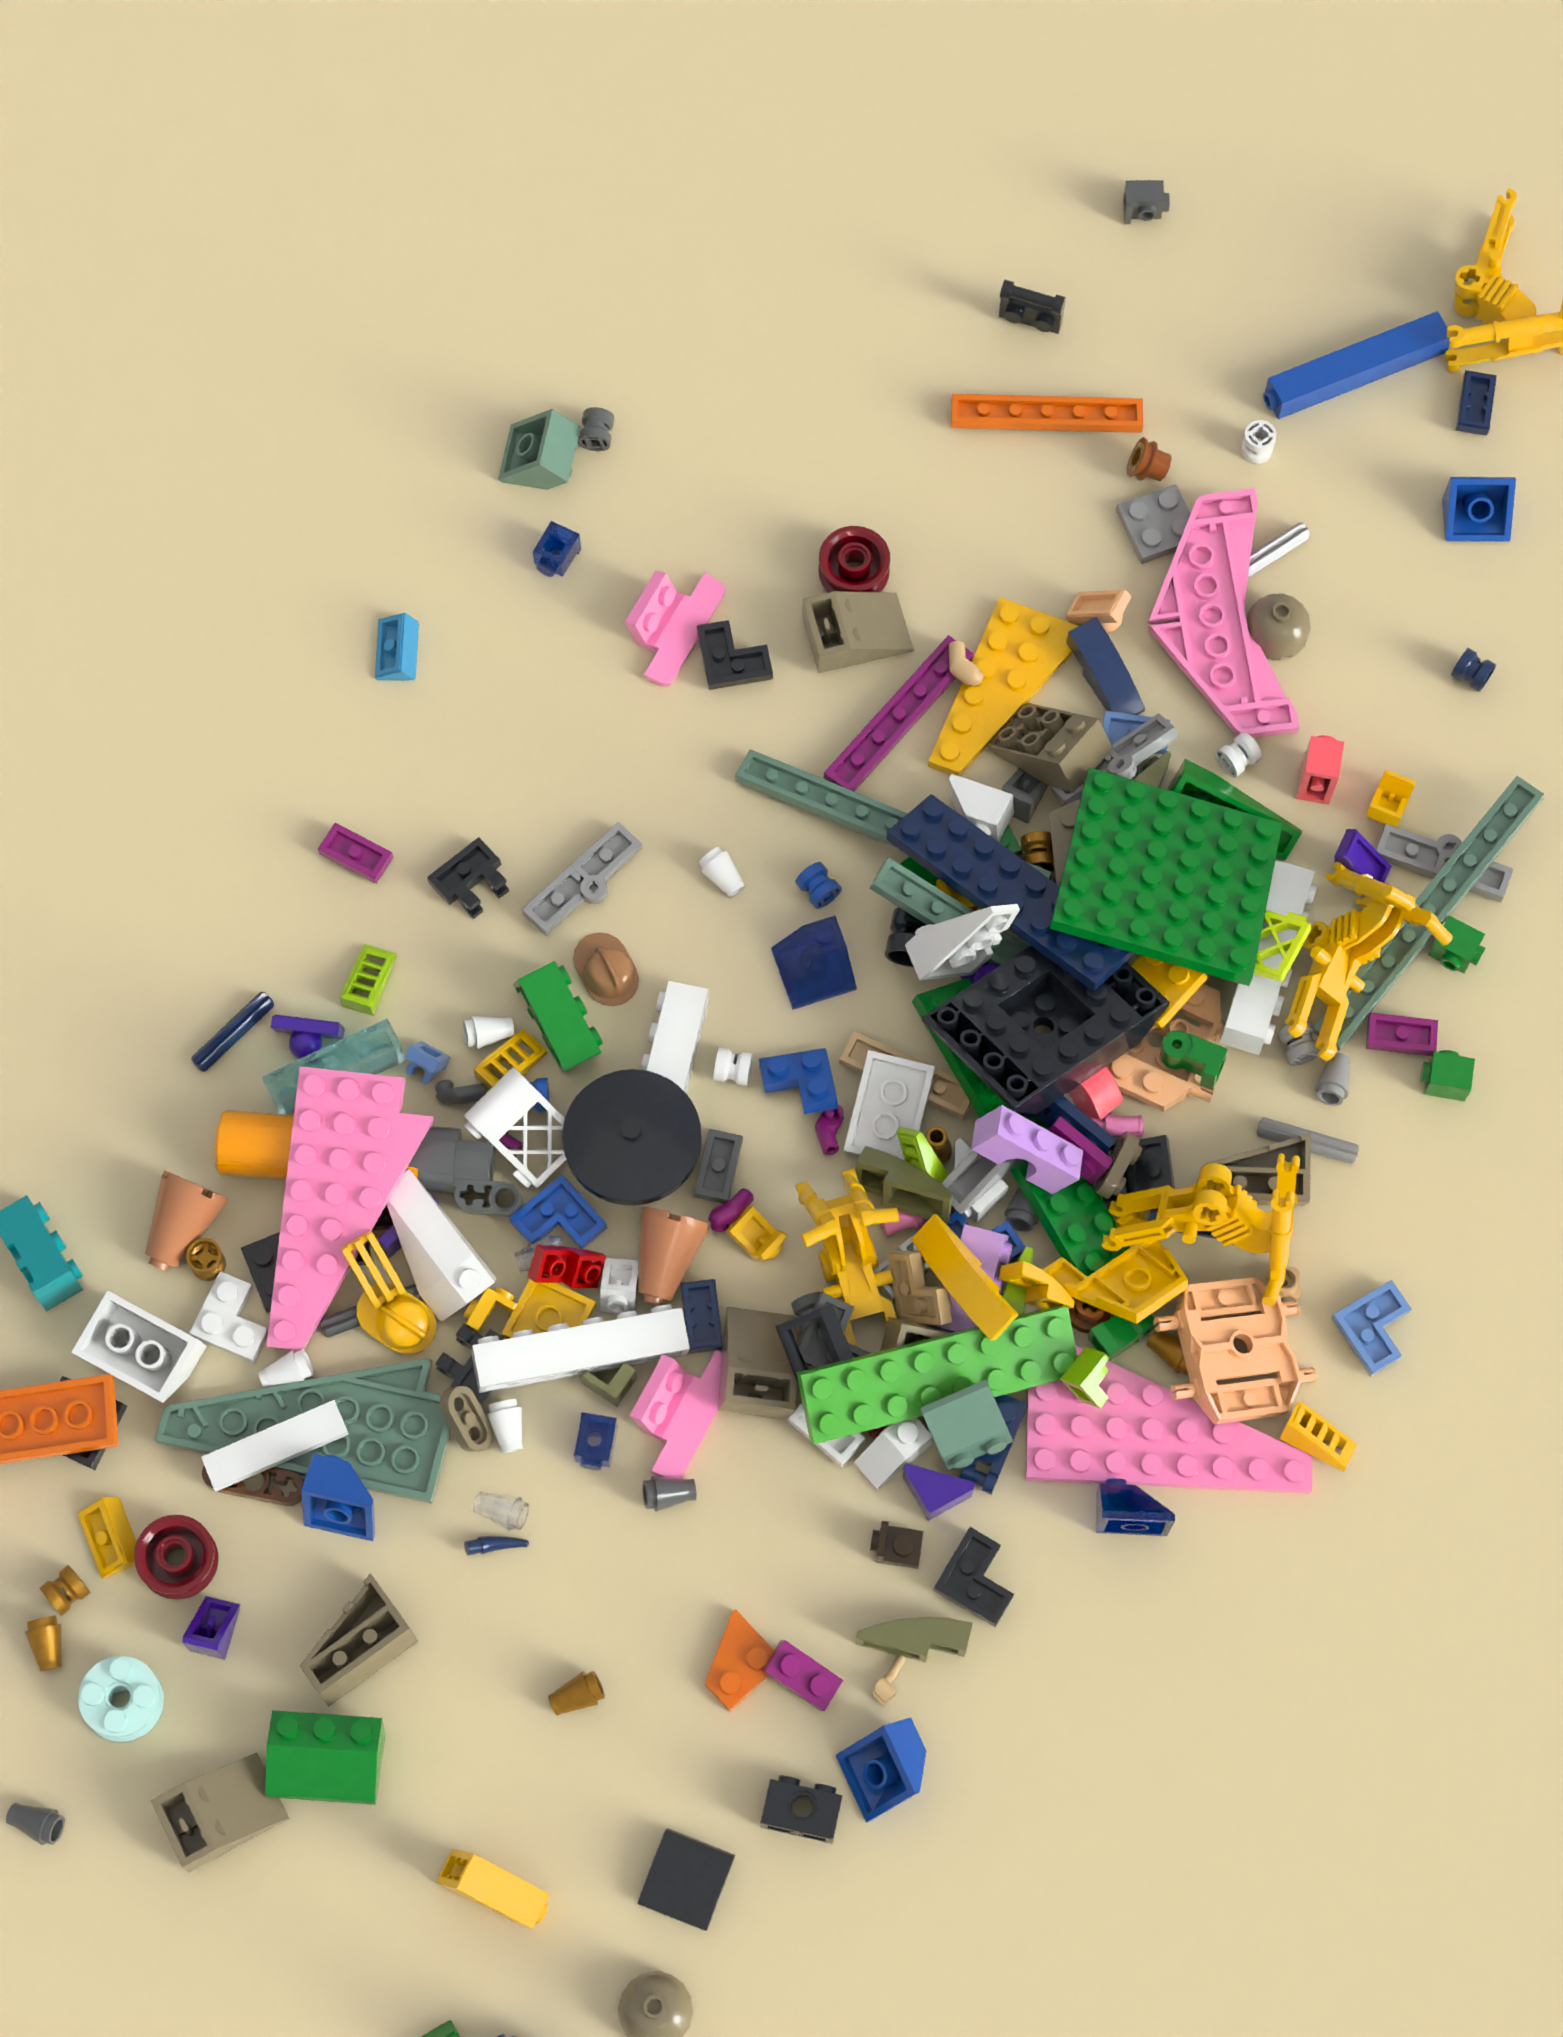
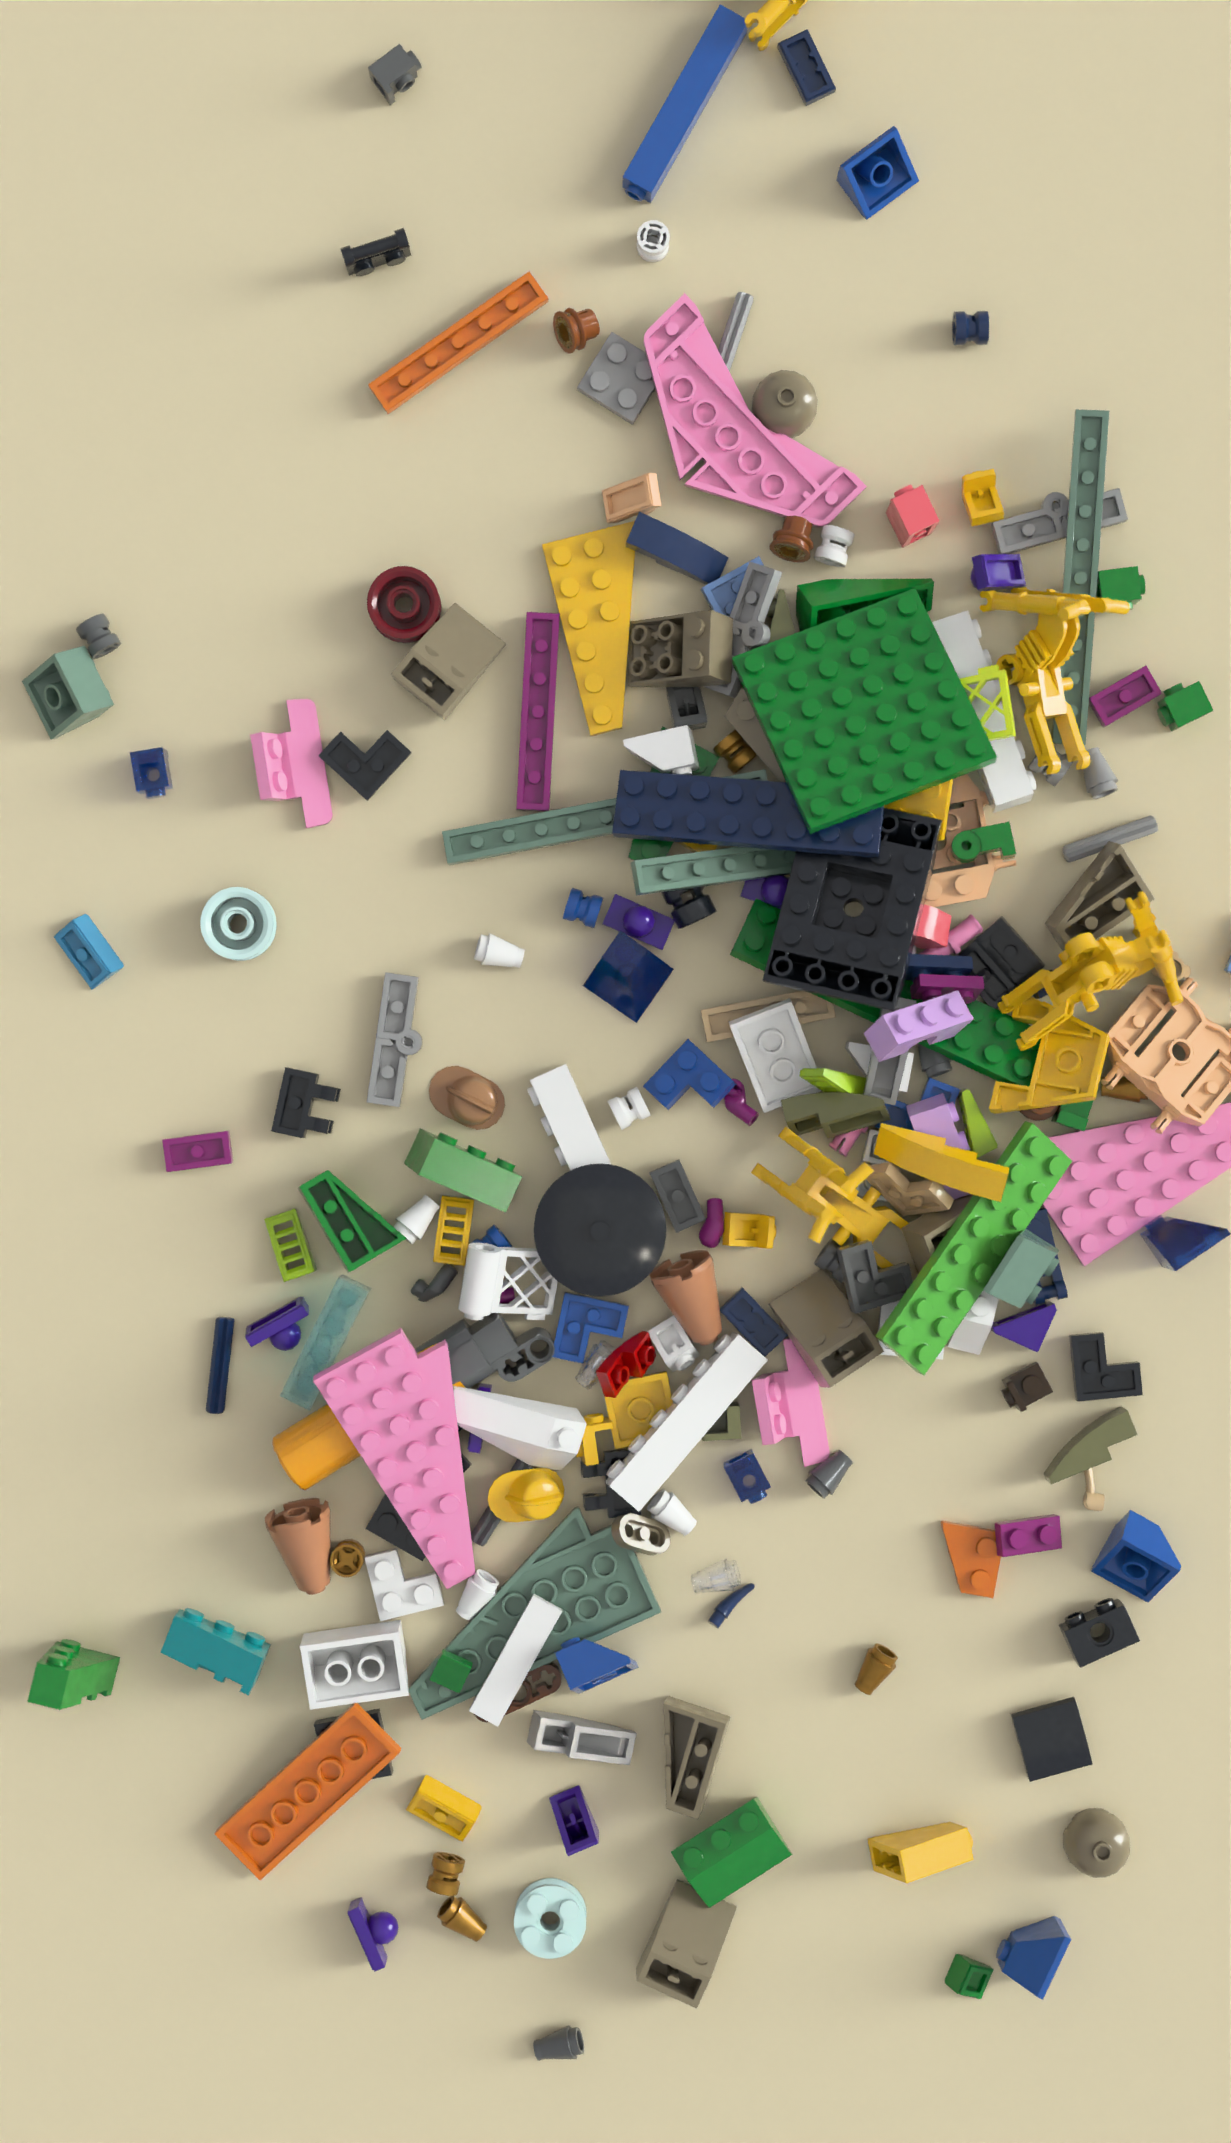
camera: 35 degrees left, 20 degrees up
dark red wheel [134,1515,219,1600] -> none
yellow tile [340,1230,406,1309] -> none
medium blue tile [404,1041,451,1084] -> none
black tile [775,1304,854,1385] -> none
white wedge [905,904,1020,981] -> none
pearl gold cone [924,1127,952,1164] -> none
tan arm [949,641,983,686] -> none
yellow slope [999,1261,1075,1309] -> none
lime panel [1060,1347,1109,1408] -> none
dark tan plate [1094,1131,1142,1199] -> none
none -> light aqua wheel [200,887,277,961]
none -> green wedge [298,1170,407,1273]
none -> green slope [429,1649,473,1693]
none -> light grey slope [527,1710,637,1765]
none -> dark purple tile [602,894,675,950]
none -> dark orange piece [769,515,814,563]

